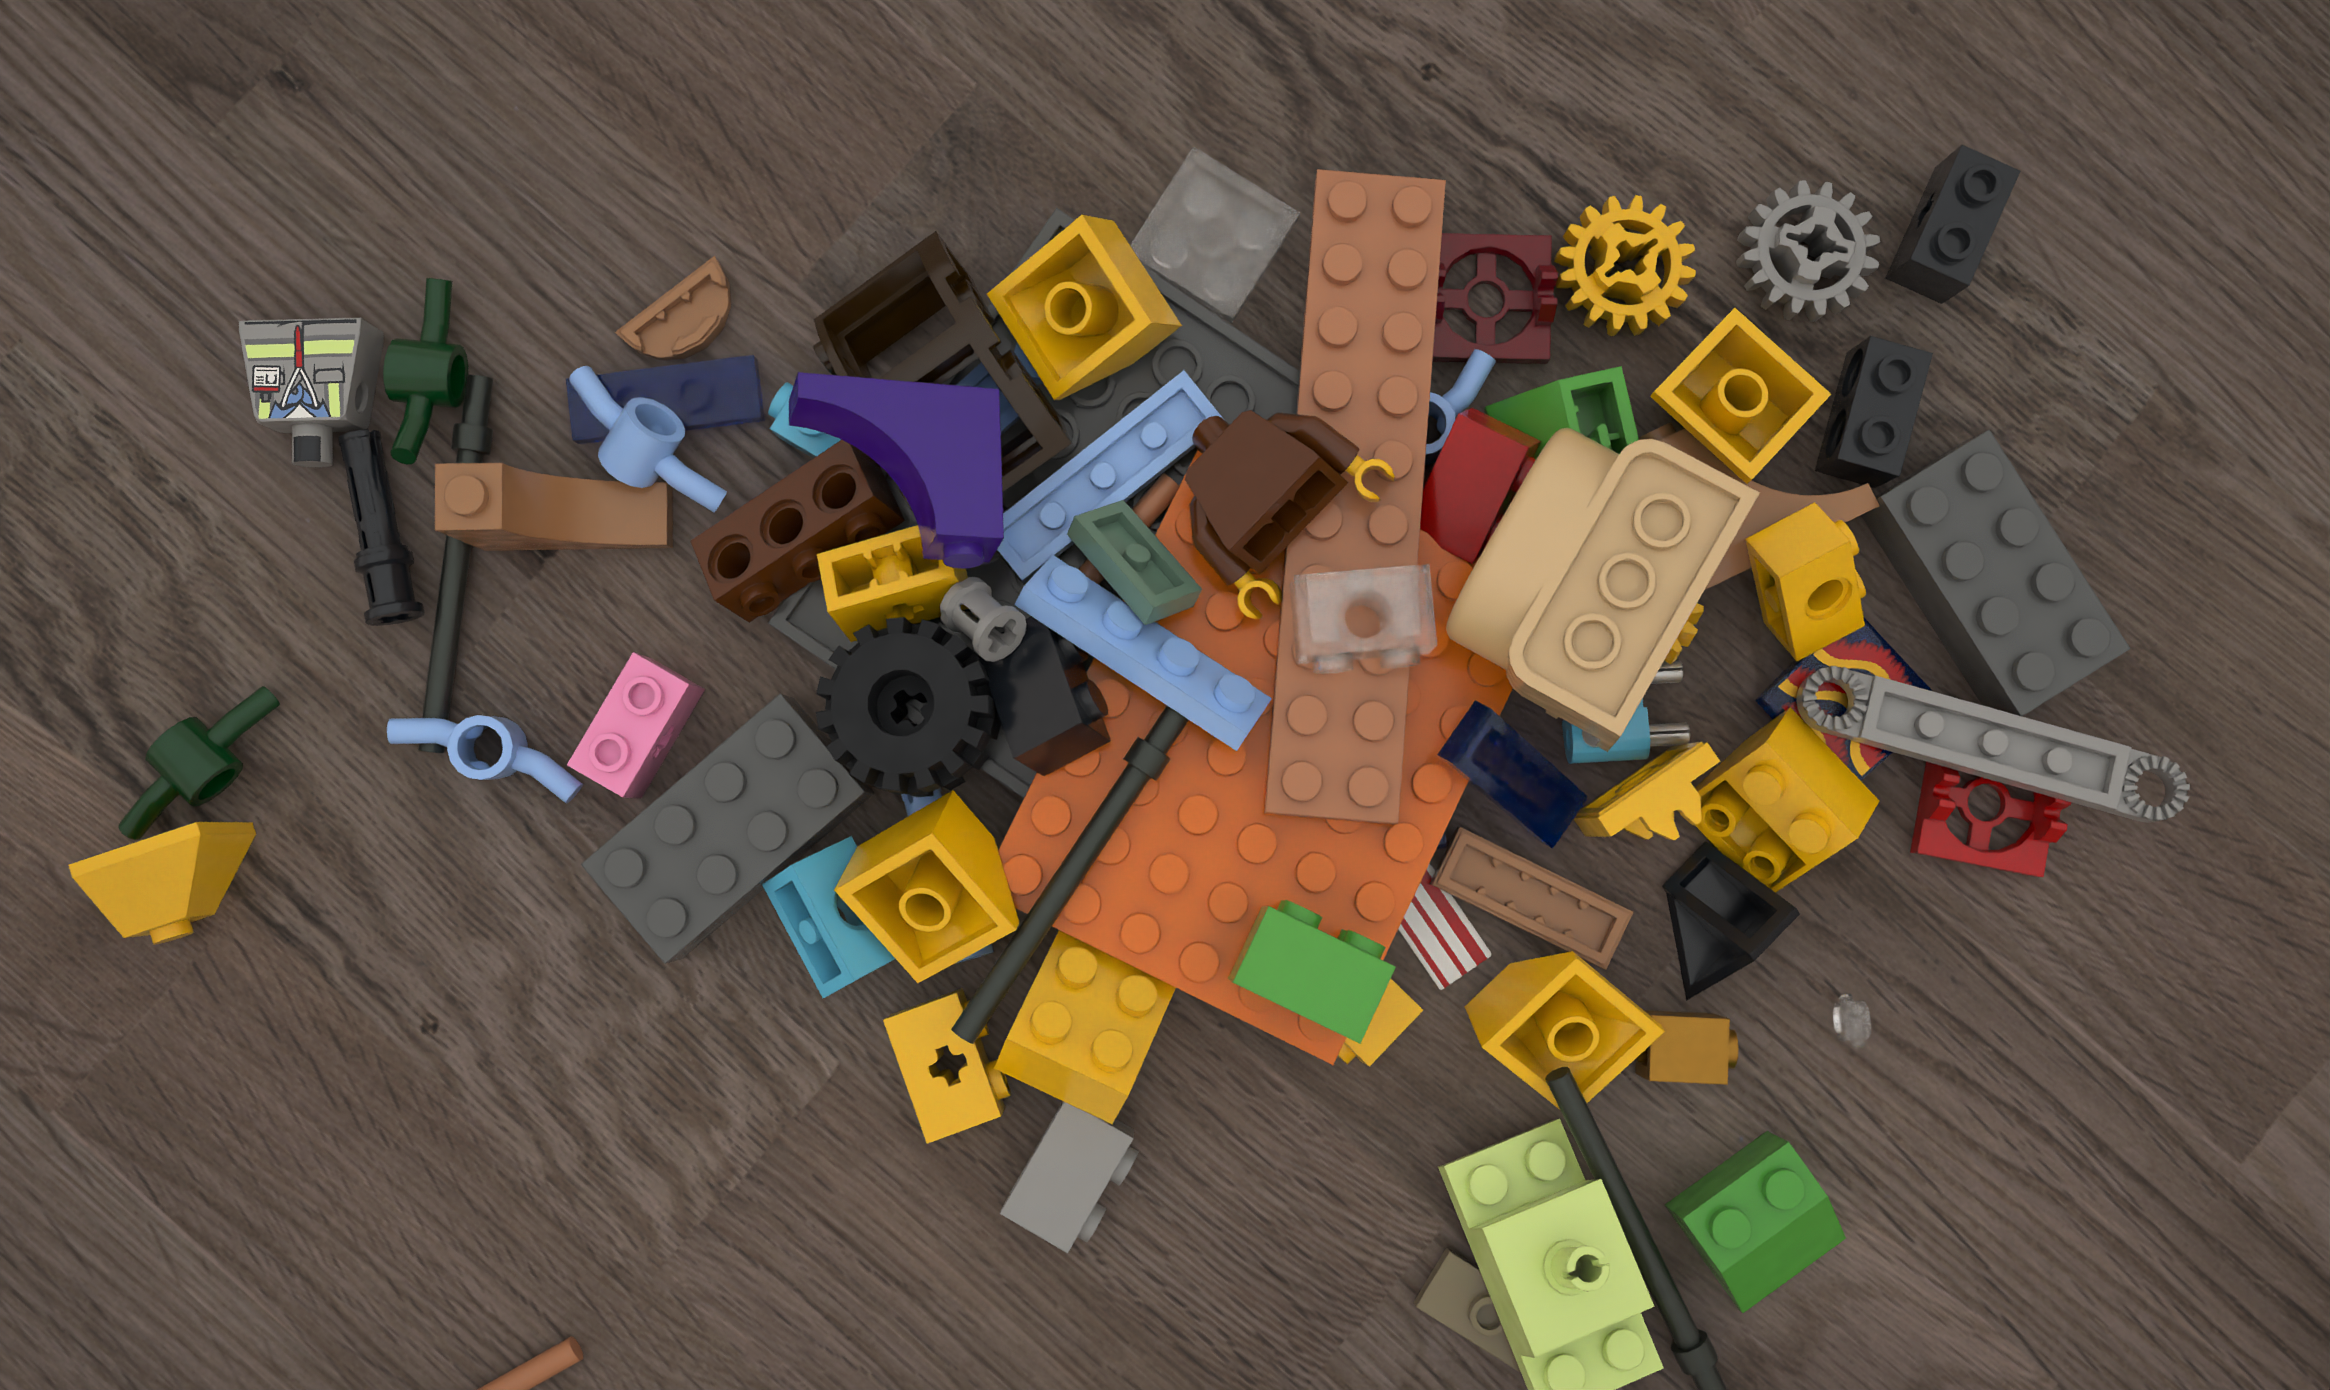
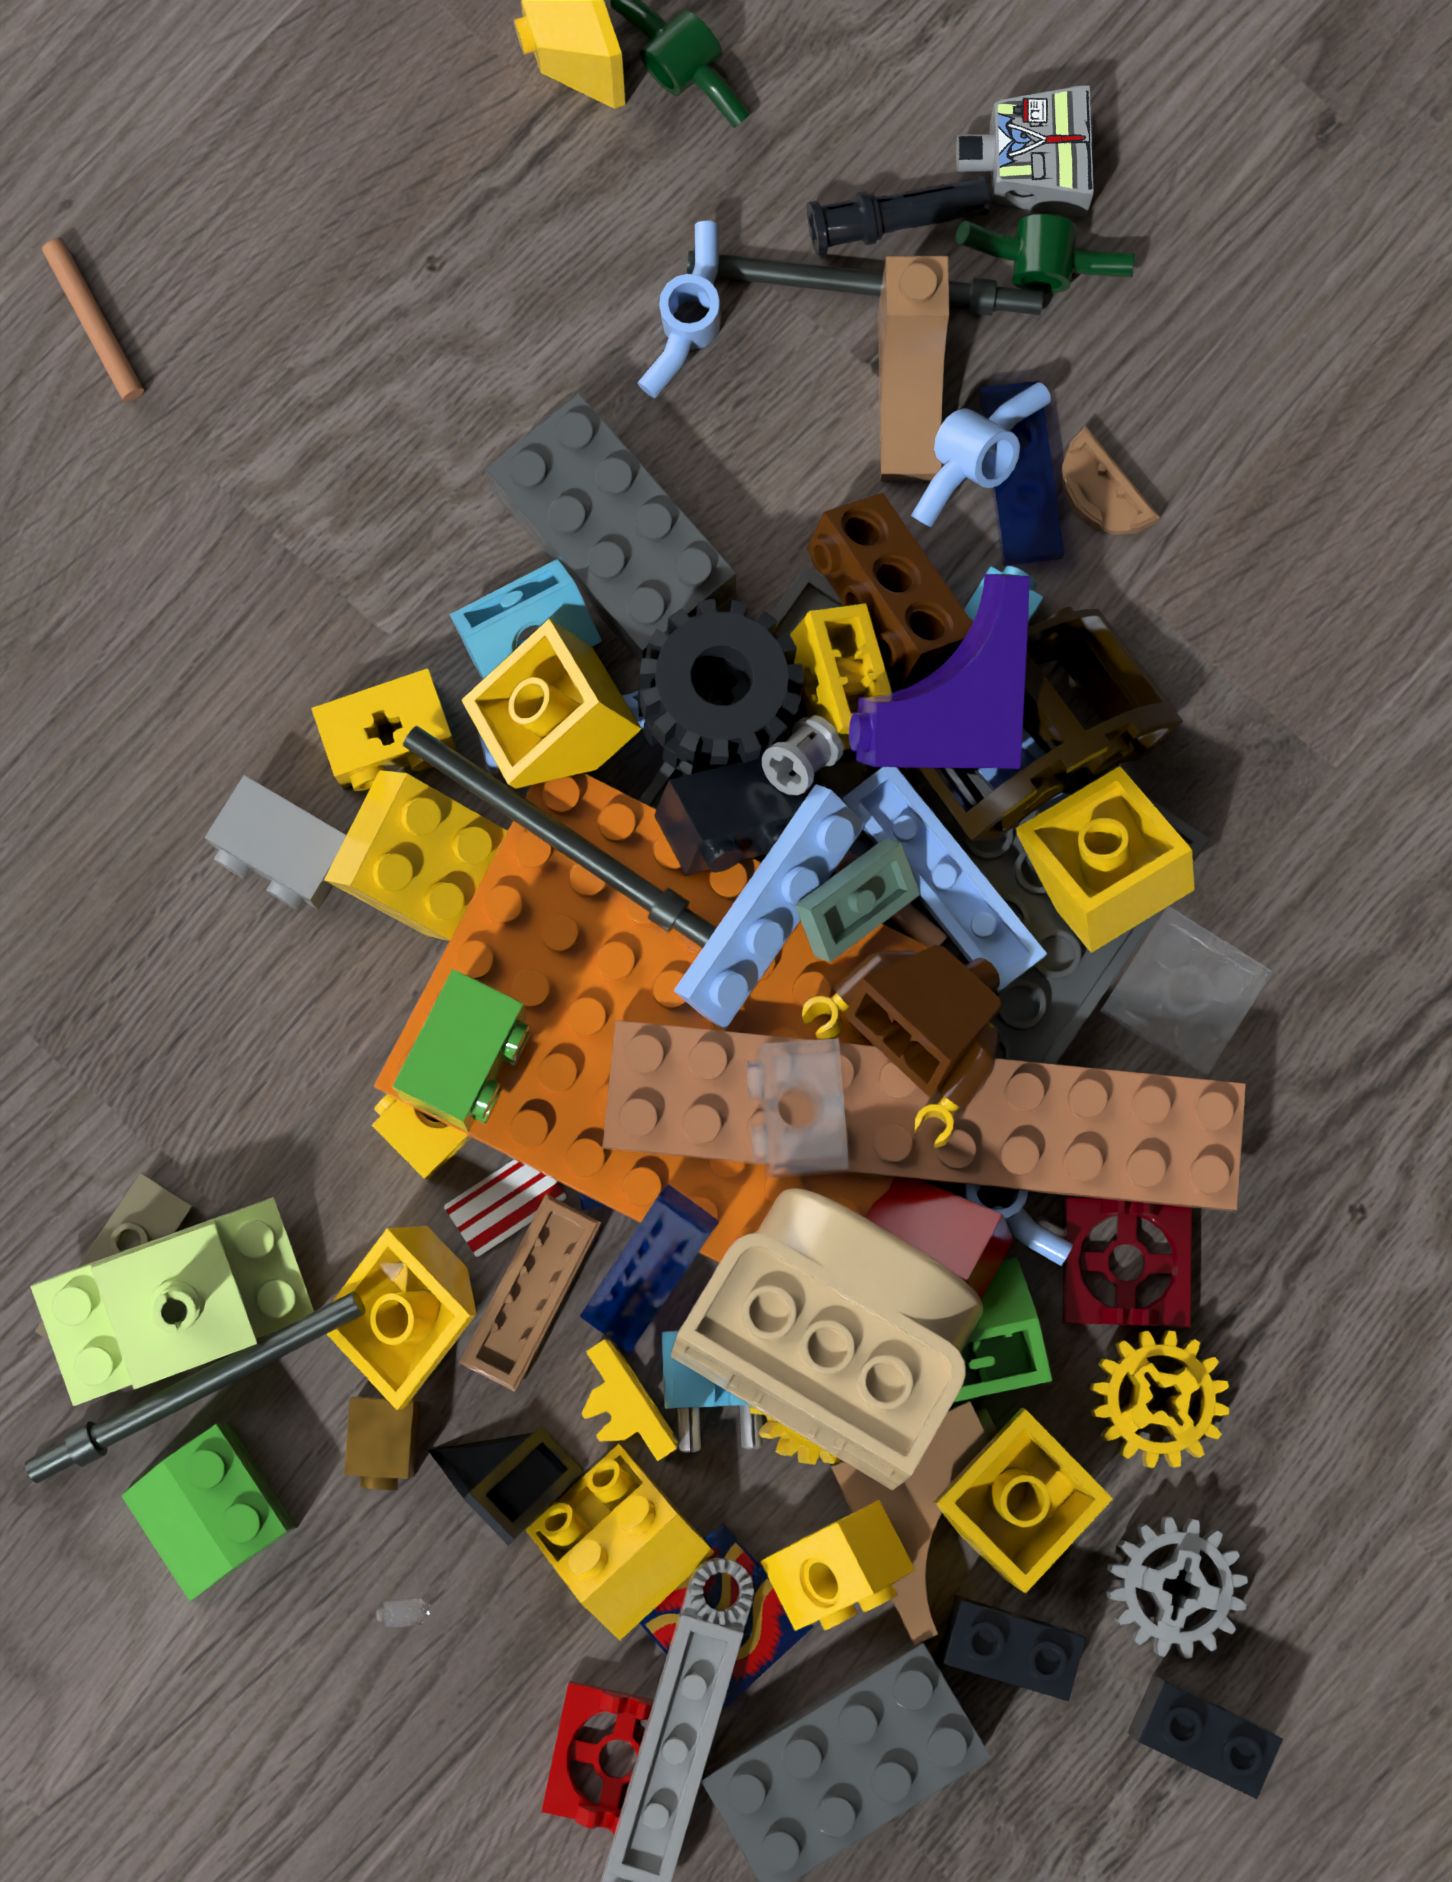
camera: 90 degrees right, 5 degrees down
bright pink brick [567,652,705,799] -> none

